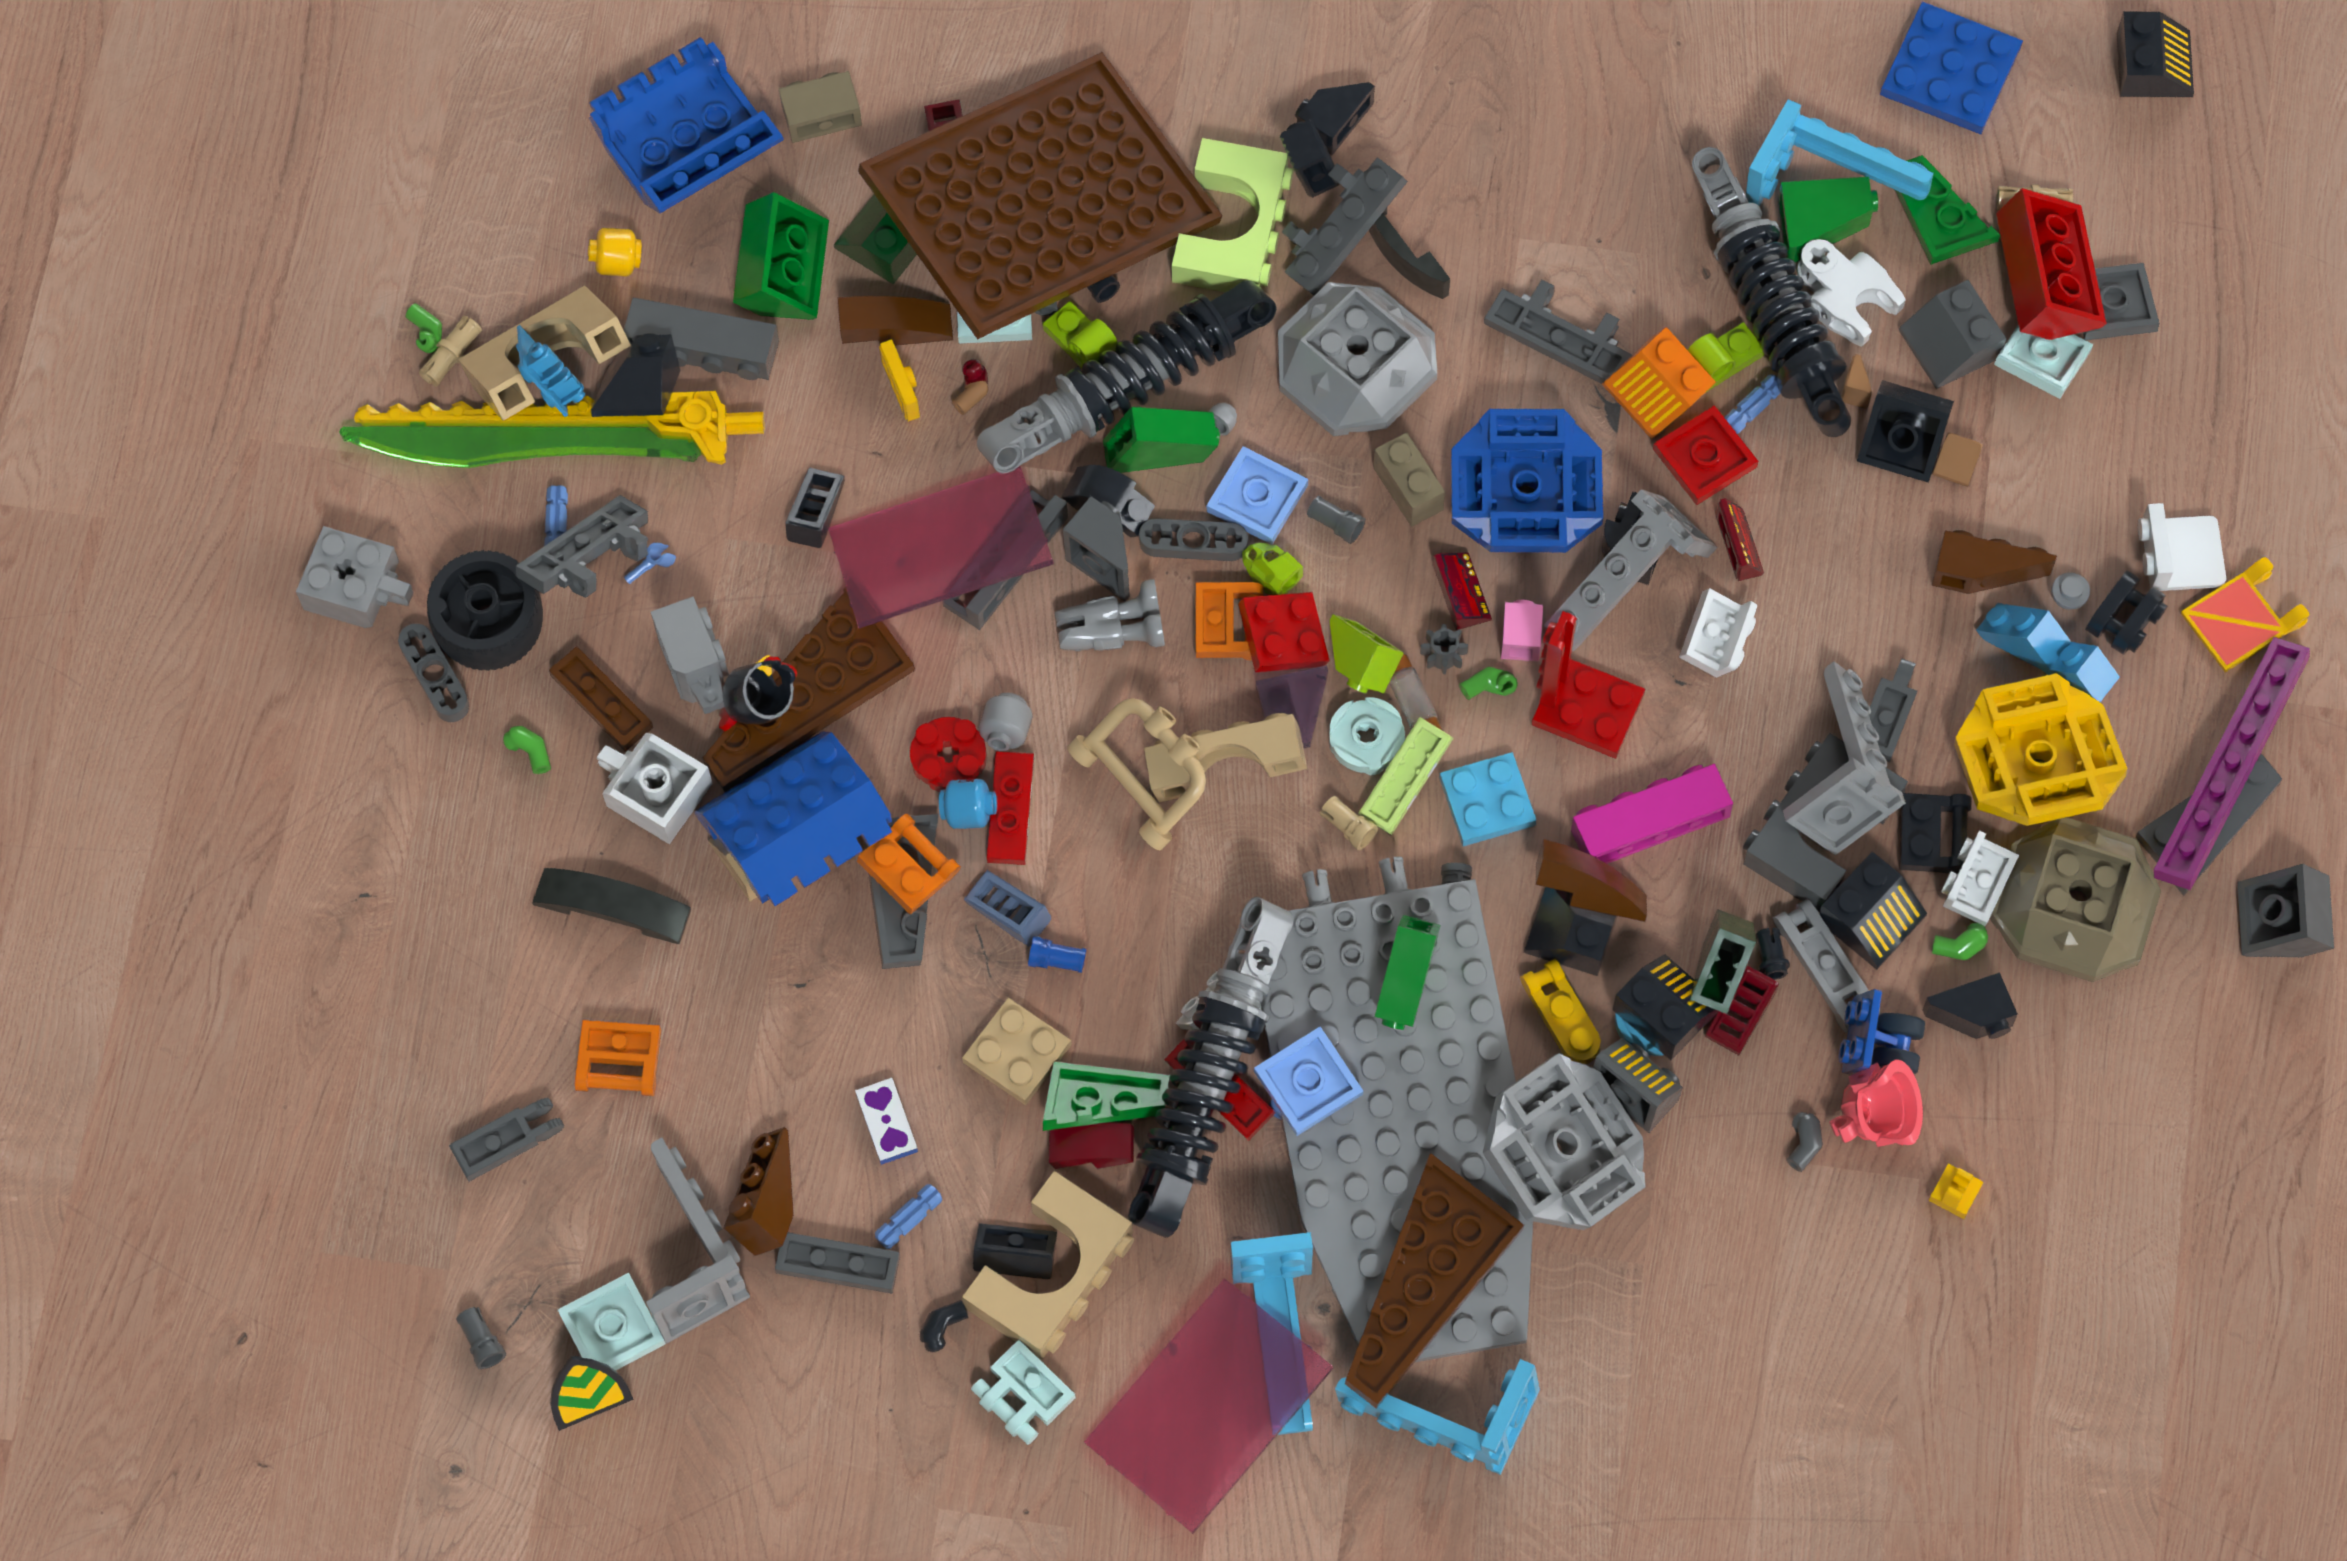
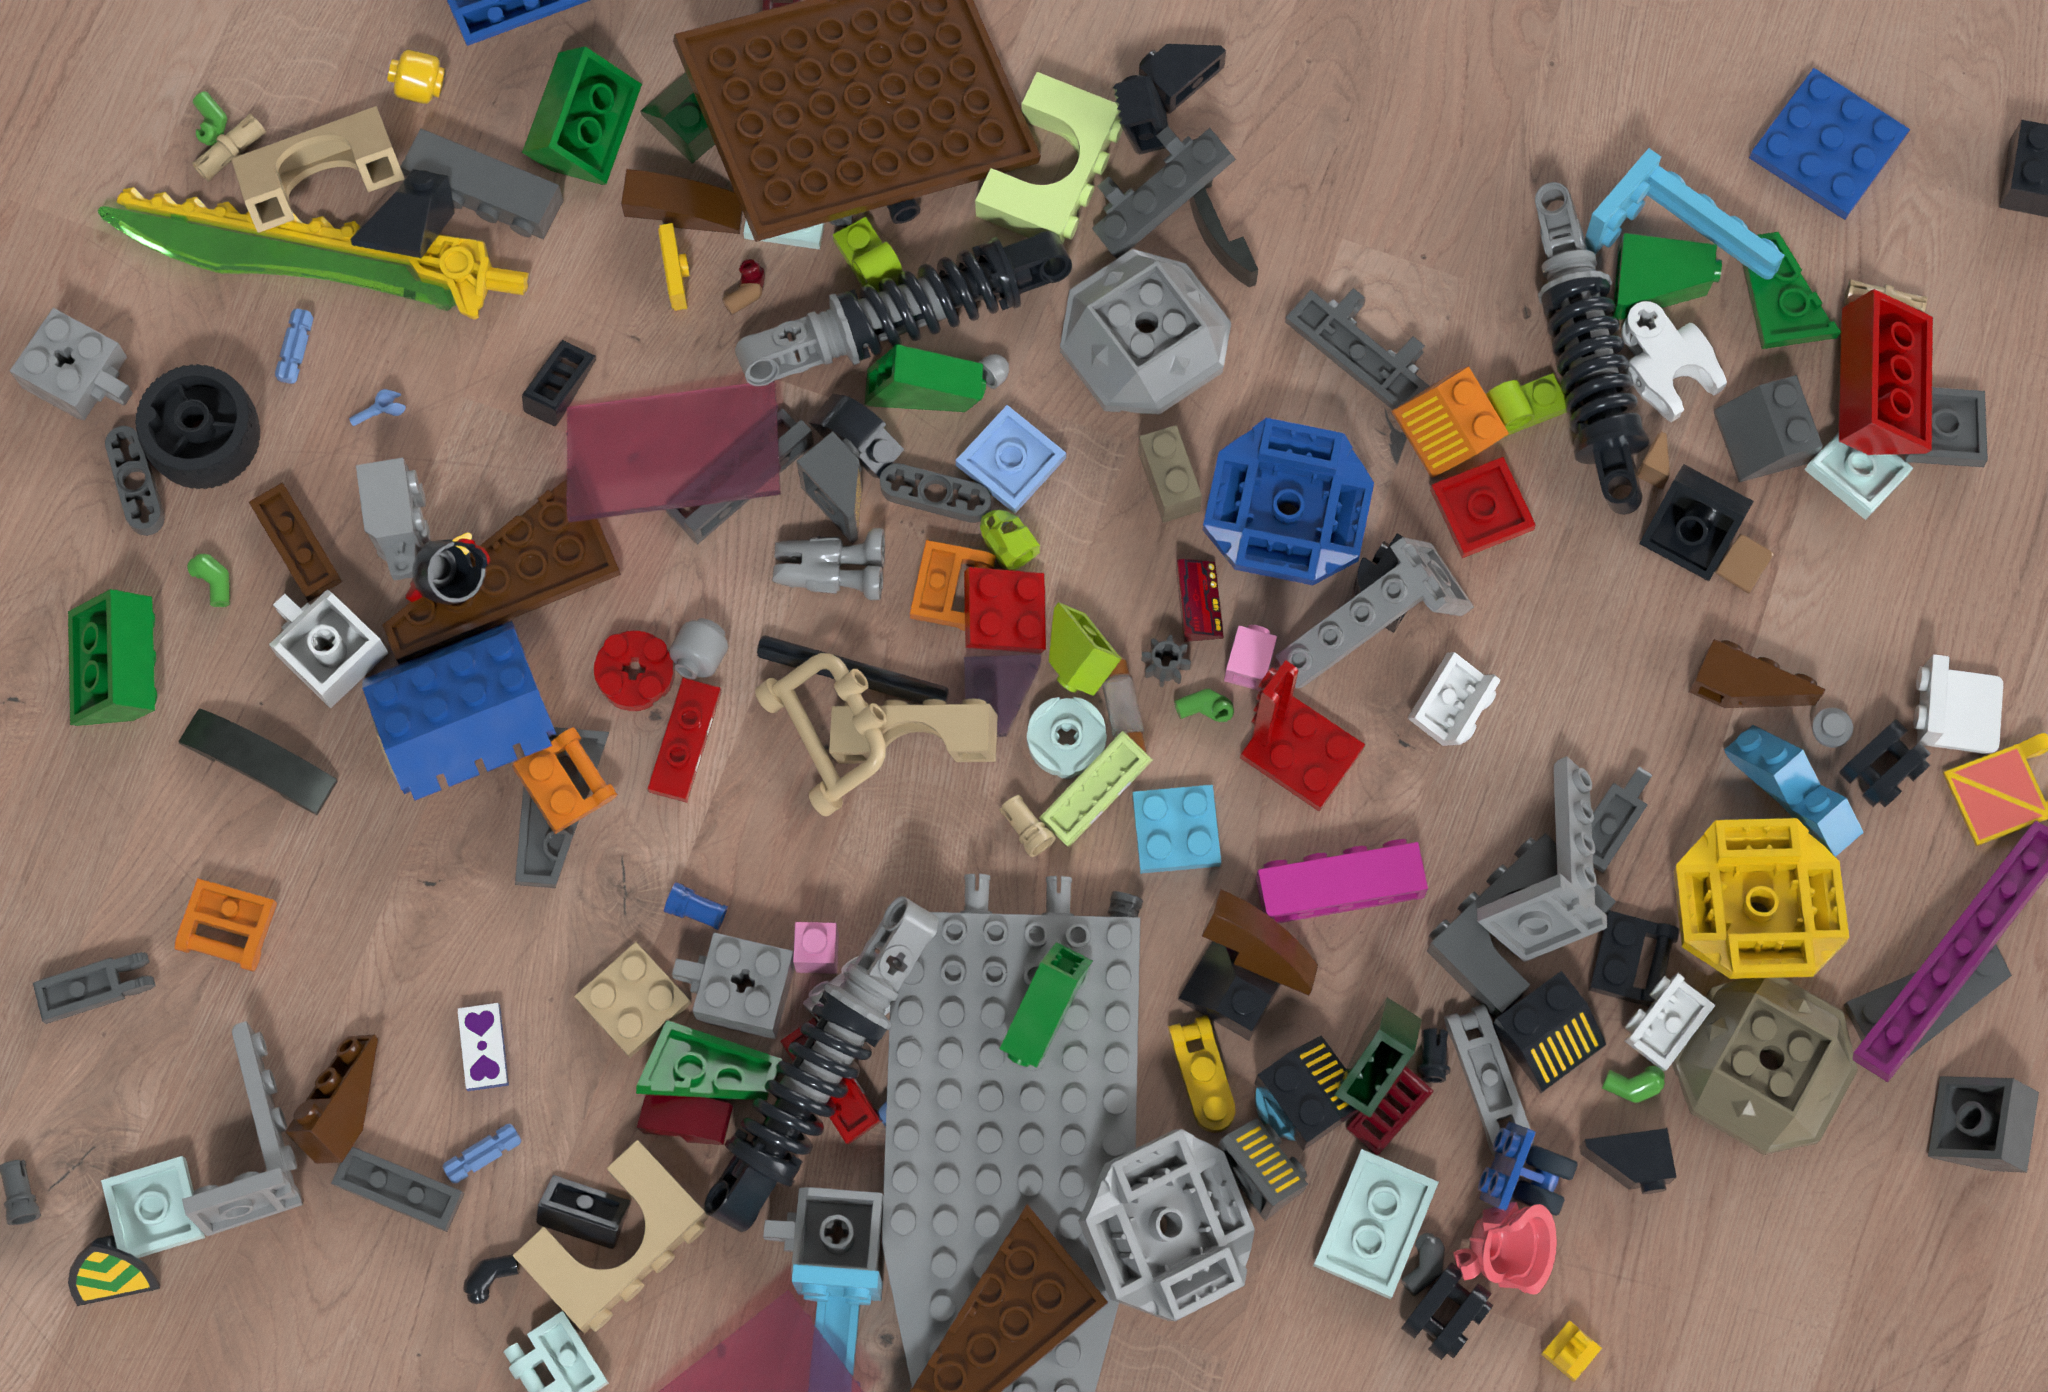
camera: 10 degrees right, 5 degrees up
dark azure hinge [516,325,585,417] -> none
dark grey hinge [516,495,648,598] -> none
dark azure head [939,779,997,829] -> none
sand blue slope [964,870,1051,947] -> none
light blue plate [1254,1027,1364,1136] -> none
dark grey pin [1307,495,1366,544] -> none
dark red slope [1716,498,1764,581] -> none
medium blue axle [1724,374,1781,434] -> none
none -> green slope [68,589,157,726]
none -> light grey hinge [672,933,795,1039]
none -> black axle [757,635,949,704]
none -> light grey hinge [763,1187,883,1273]
none -> bright pink brick [793,922,839,974]
none -> light aqua plate [1313,1149,1439,1299]
none -> black brick [1401,1262,1493,1360]

